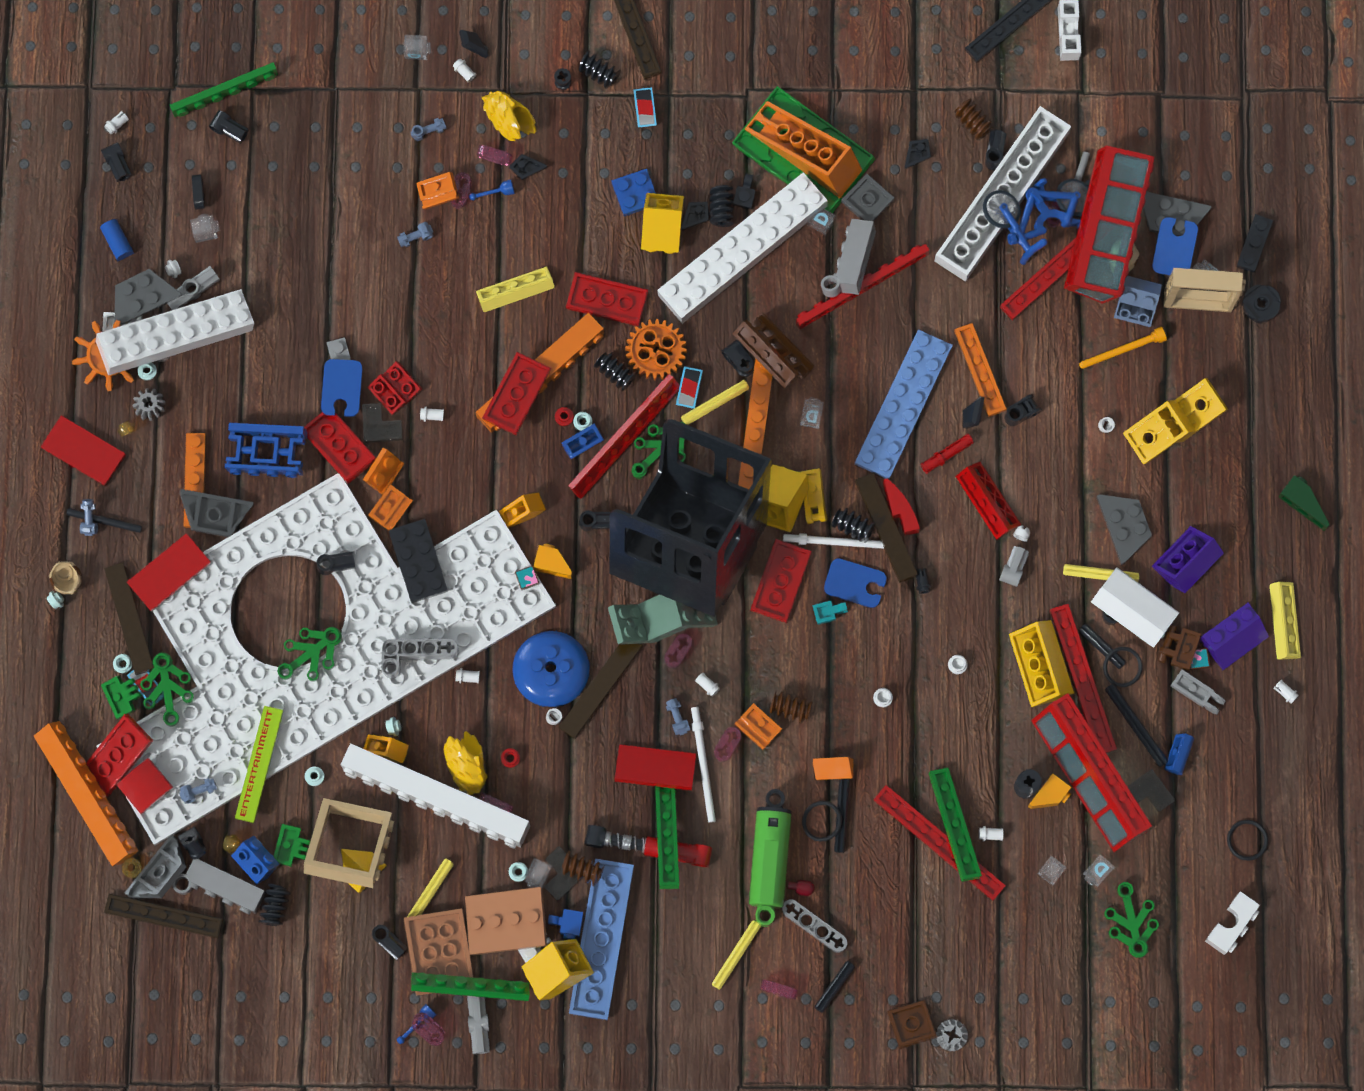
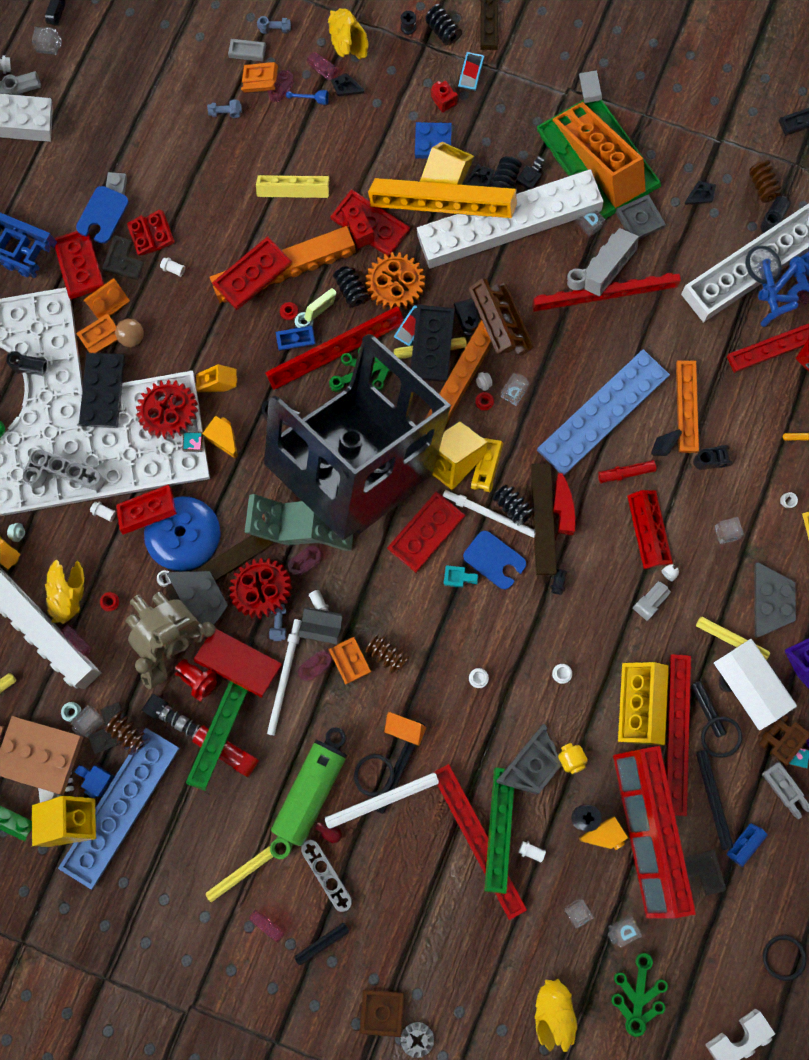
camera: 25 degrees right, 0 degrees up
none -> medium nougat hair [115,318,144,347]
none -> red plate [116,484,177,535]
none -> dark tan piece [125,592,215,689]
none -> red gear [136,379,198,440]
none -> dark grey wing [167,571,228,639]
none -> red piece [174,659,217,702]
none -> light grey tile [228,39,266,62]
none -> red gear [229,558,292,619]
none -> dark grey panel [298,607,343,644]
none -> yellowish green tile [304,288,336,322]
none -> white axle [325,773,439,828]
none -> red brick [342,201,374,248]
none -> light orange brick [368,178,517,218]
none -> black plate [411,305,455,382]
none -> red brick [431,81,458,113]
none -> red plate [475,392,494,411]
none -> white plate [476,372,492,391]
none -> dark grey wing [496,724,562,795]
none -> yellow head [535,979,578,1052]
none -> yellow head [558,743,588,775]
none -> light grey tile [579,70,602,103]
none -> clear brick [715,517,744,545]

